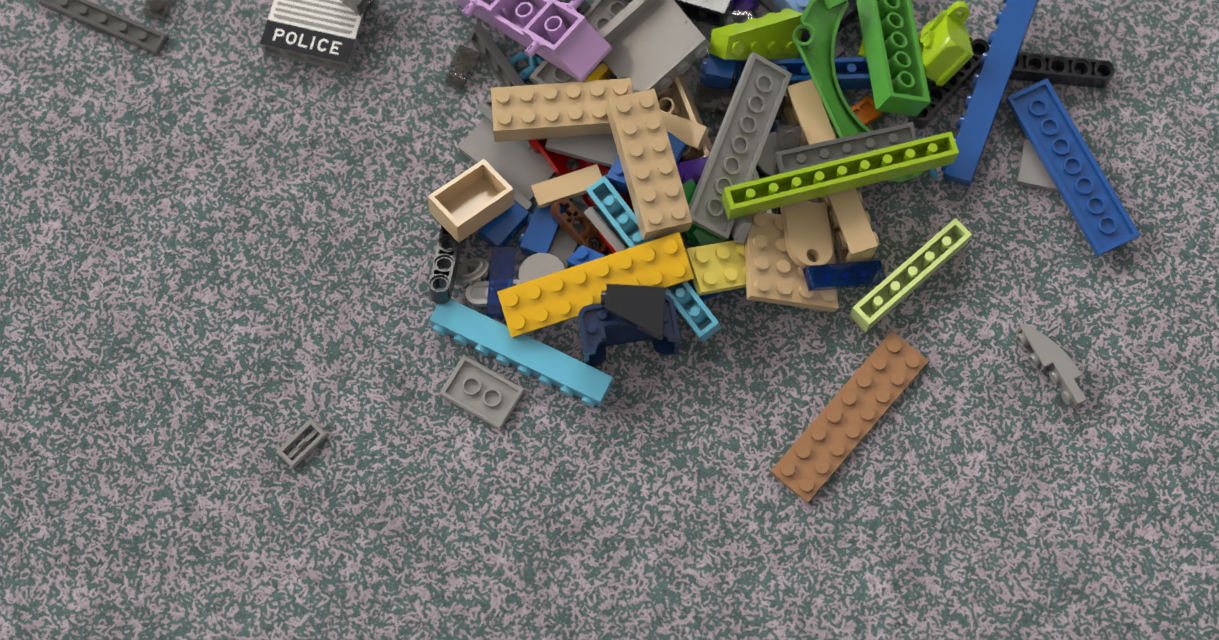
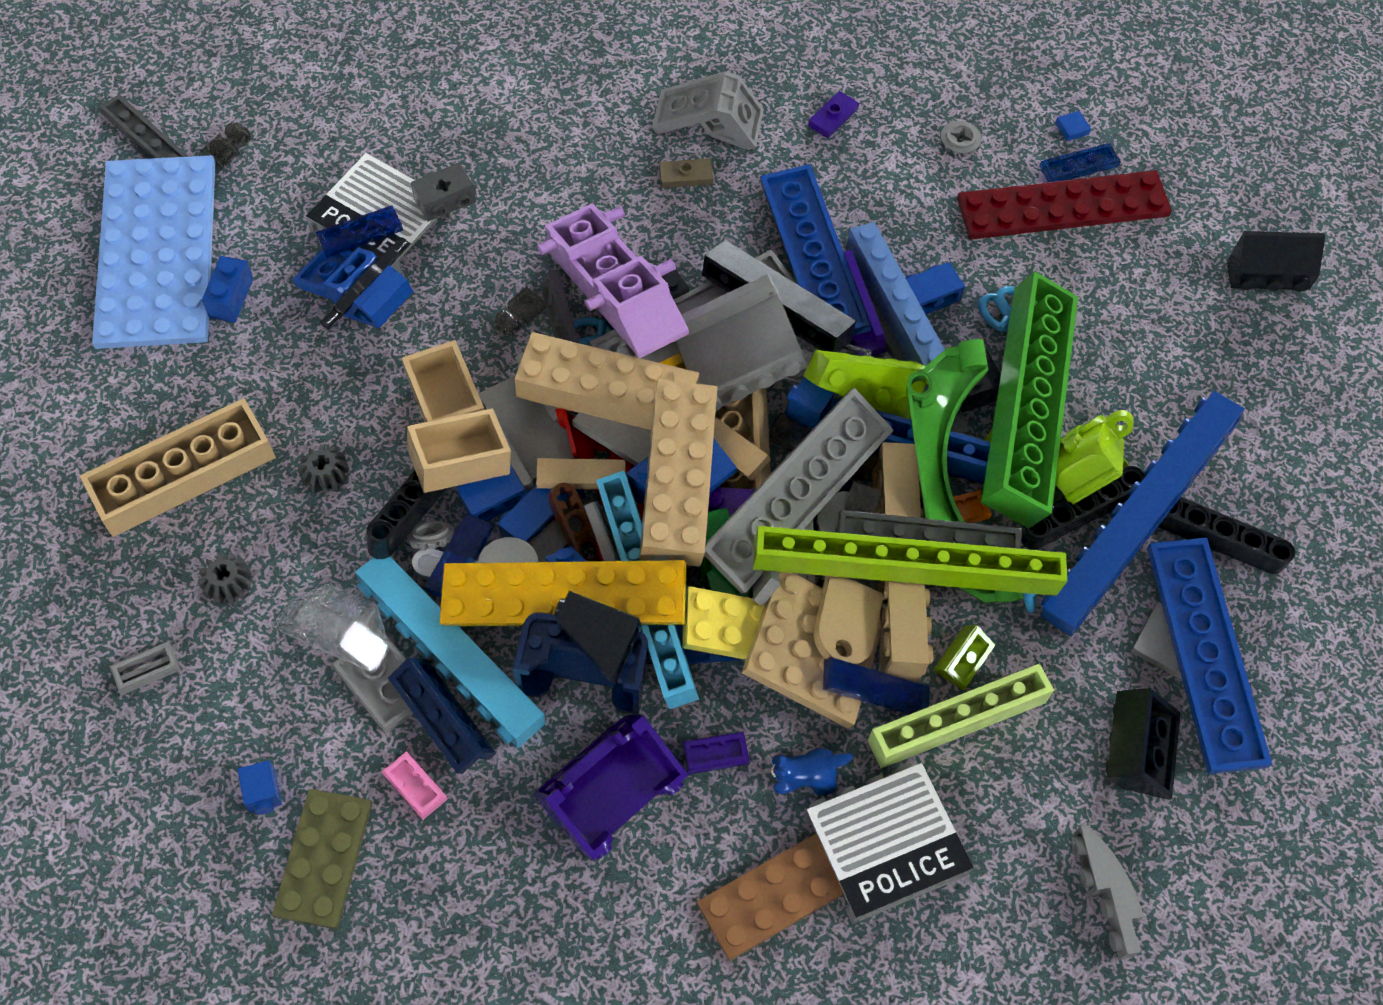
camera: 15 degrees right, 10 degrees down
none -> tan brick [80,398,276,537]
none -> light blue plate [92,155,215,349]
none -> dark grey gear [198,552,252,605]
none -> blue brick [202,256,253,323]
none -> blue brick [238,760,282,815]
none -> clear wedge [272,583,390,674]
none -> olive plate [272,789,373,930]
none -> blue piece [292,237,414,330]
none -> dark grey gear [298,444,349,494]
none -> clear blue tile [316,205,403,258]
none -> bright pink plate [382,751,448,820]
none -> dark blue fence [388,657,496,774]
none -> tan piece [402,340,484,422]
none -> dark purple windscreen [533,715,689,860]
none -> dark purple plate [682,731,750,775]
none -> blue animal [771,748,853,796]
none -> panel [804,763,974,924]
none -> lime slope [933,625,995,690]
none -> black slope [1106,688,1181,800]

